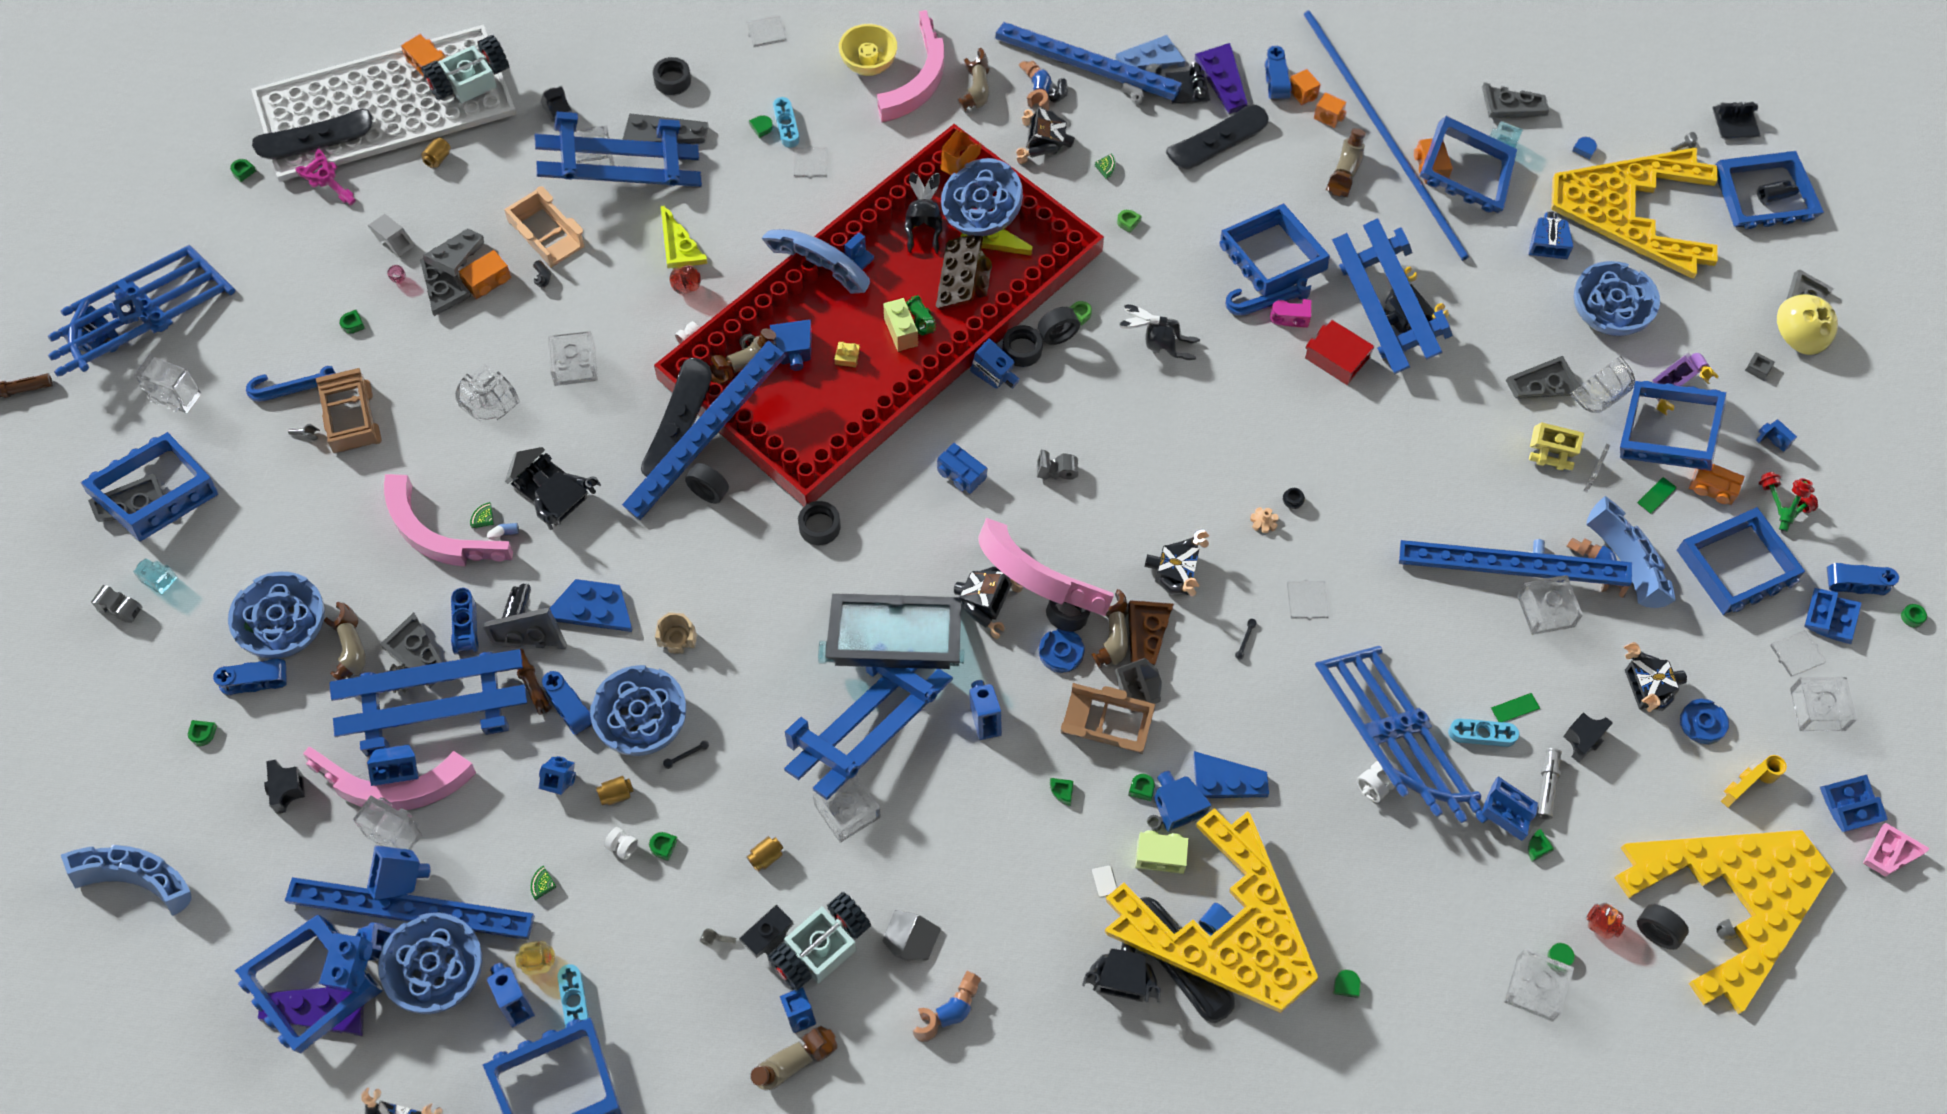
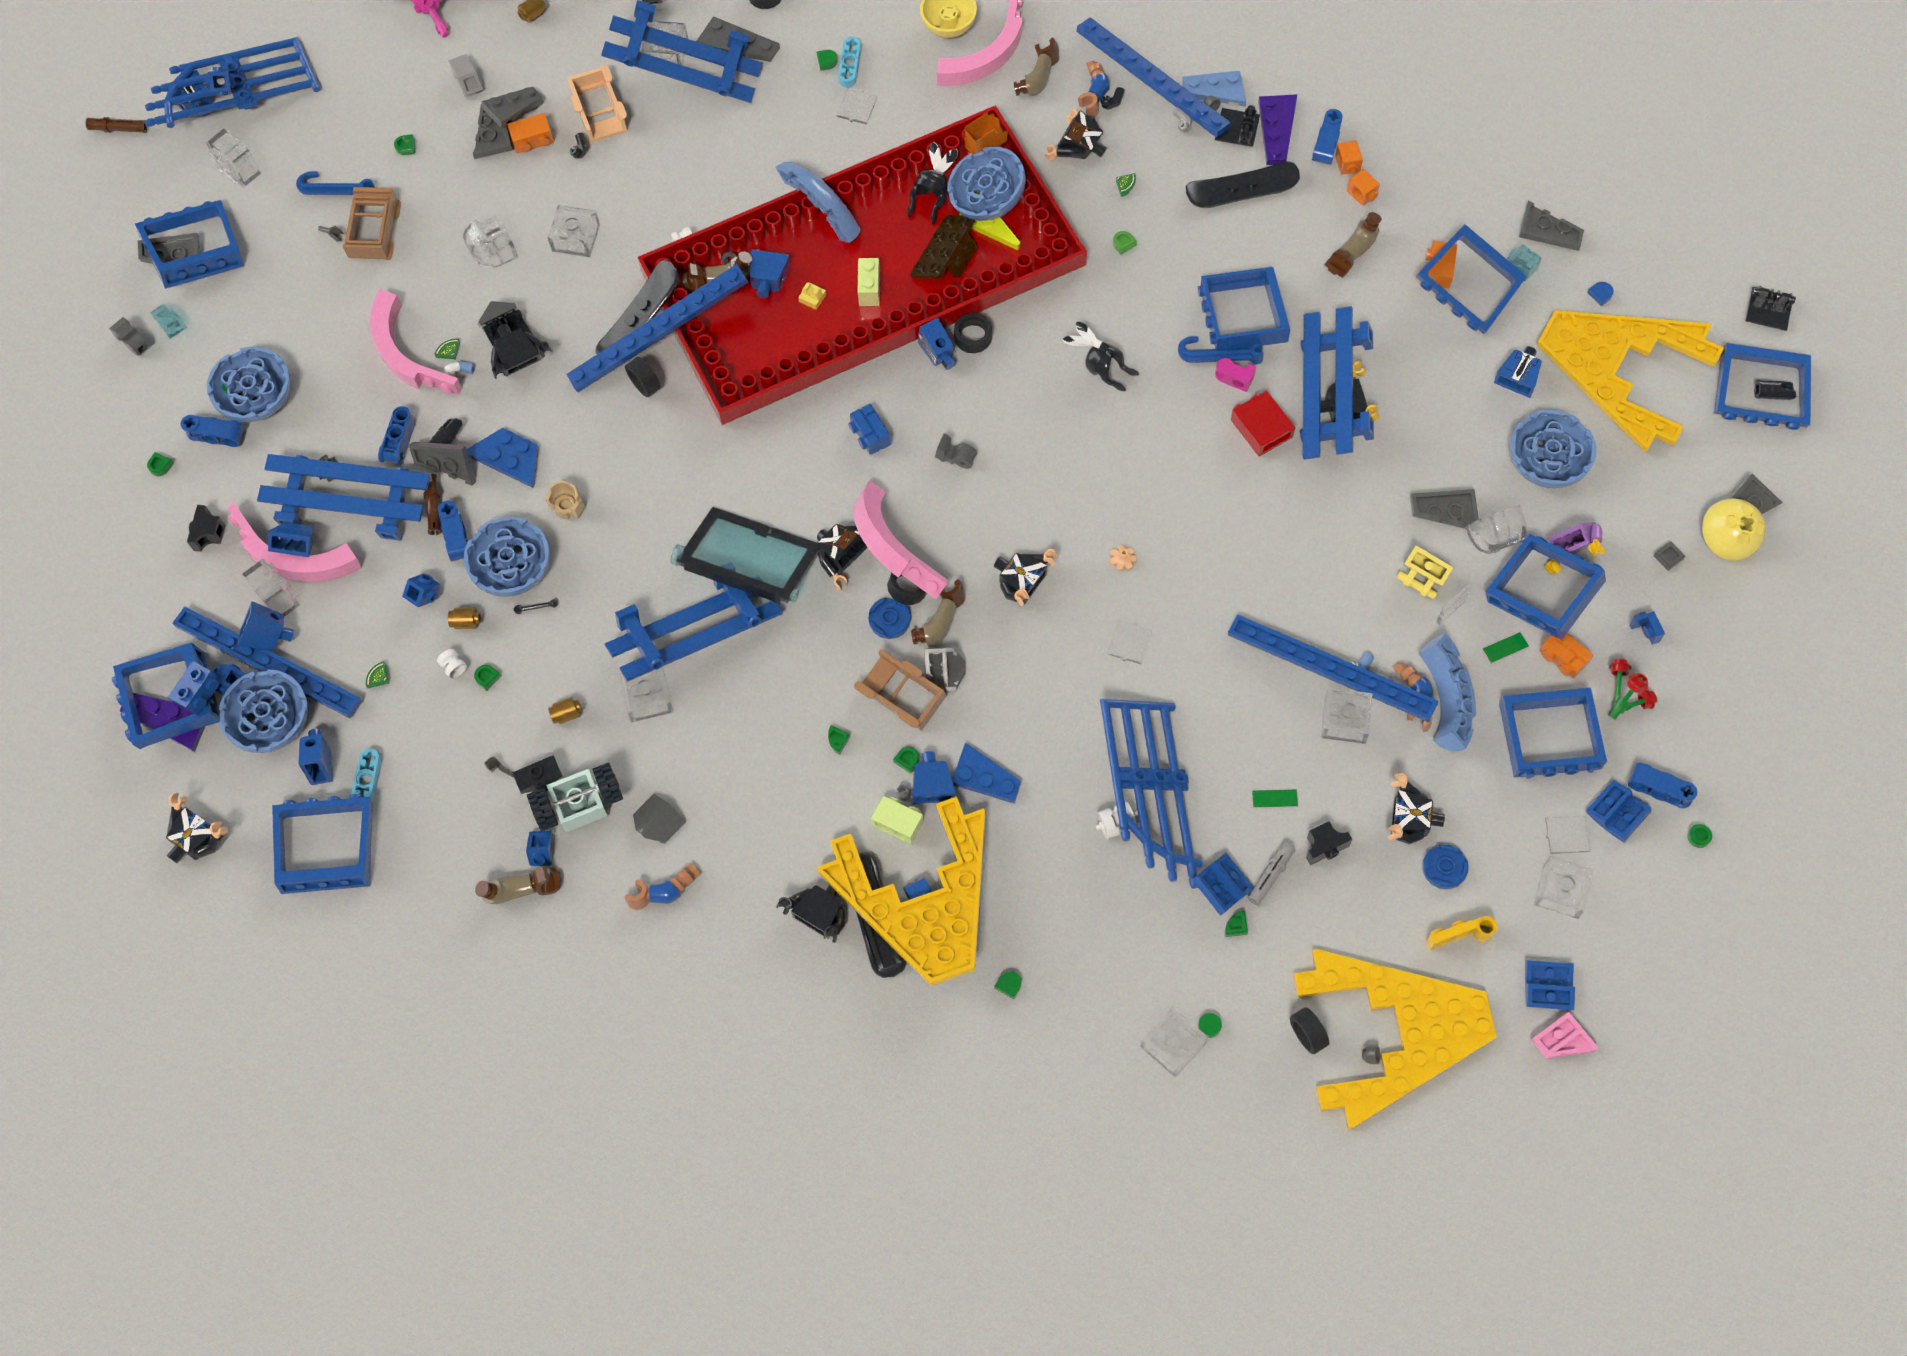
camera: 25 degrees right, 5 degrees up
medium blue brick [61,845,192,916] -> none
piece [324,602,366,680] -> none
dark grey wing [380,612,442,688] -> none
clear pink hinge [387,265,406,283] -> none
clear yellow head [515,941,555,976] -> none
neon yellow wing [661,206,708,269] -> none
clear red head [670,265,701,294] -> none
black tyre [798,501,841,546] -> none
blue bracket [845,233,874,270] -> none
green connector [906,295,936,336] -> none
blue torso [969,680,1002,741] -> none
black tyre [1038,307,1080,345] -> none
bright green tile [1070,301,1092,326] -> none
white sticker [1092,865,1117,897] -> none
reddish brown wing [1128,600,1174,666] -> none
black hinge [1235,618,1257,660] -> none
black plate [1282,487,1305,509] -> none
blue piece [1304,10,1469,261] -> none
medium azure beam [1448,719,1519,747] -> none
clear red head [1586,903,1626,940] -> none
dark grey hand [1671,132,1698,152] -> none

